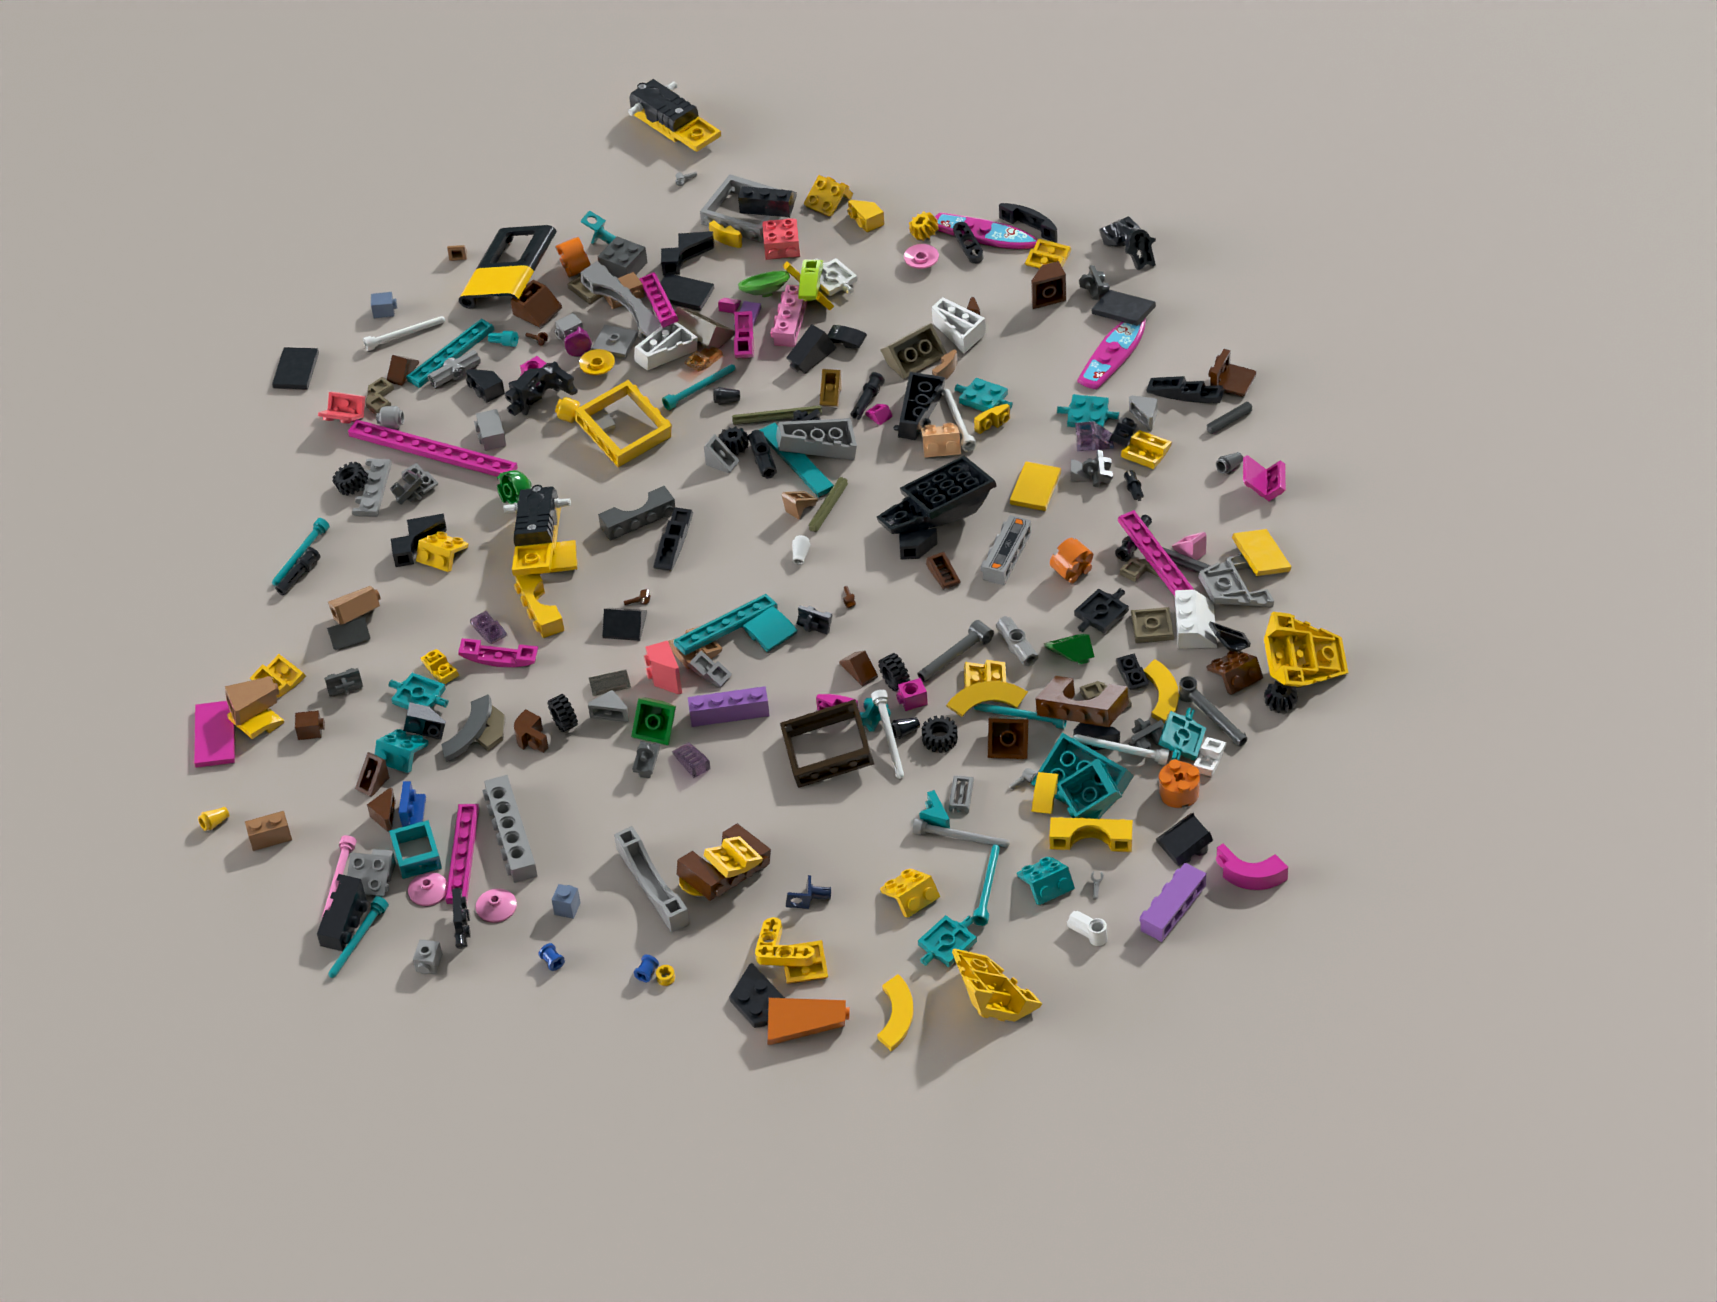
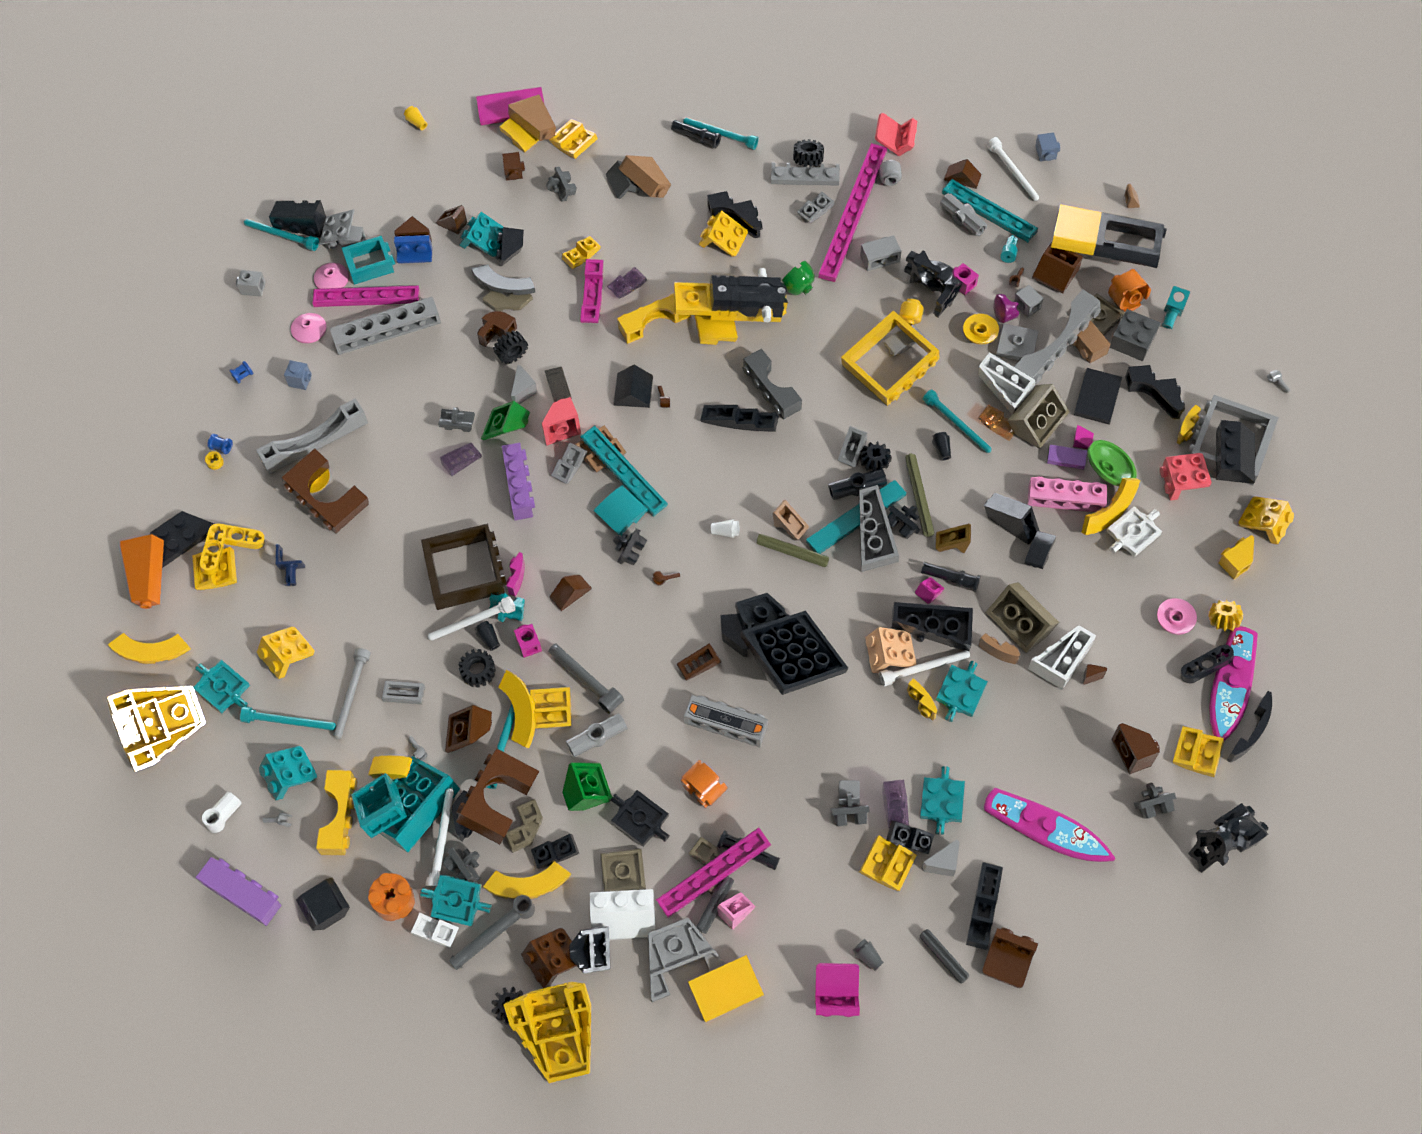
camera: 85 degrees right, 15 degrees up
medium nougat brick [245,811,292,851] -> none
black tile [272,347,319,390] -> none
bright pink piece [322,835,357,917] -> none
dark tan tile [366,377,394,415] -> none
teal plate [388,672,449,710] -> none
dark grey hips [390,470,424,505] -> none
black plate [452,888,471,949] -> none
black slope [466,369,505,403] -> none
piece [628,79,721,152] -> none
dark pink tile [639,272,679,328] -> none
yellow slope [703,836,763,878] -> none
dark pink arch [734,311,754,359] -> none
lime slope [798,260,823,301] -> none
black tyre [878,653,910,691] -> none
teal slope [919,790,950,829] -> none
yellow tile [1010,461,1061,511] -> none
black tile [1091,290,1156,326] -> none
black axle [1124,470,1144,501] -> none
dark pink arch [1216,843,1288,890] -> none

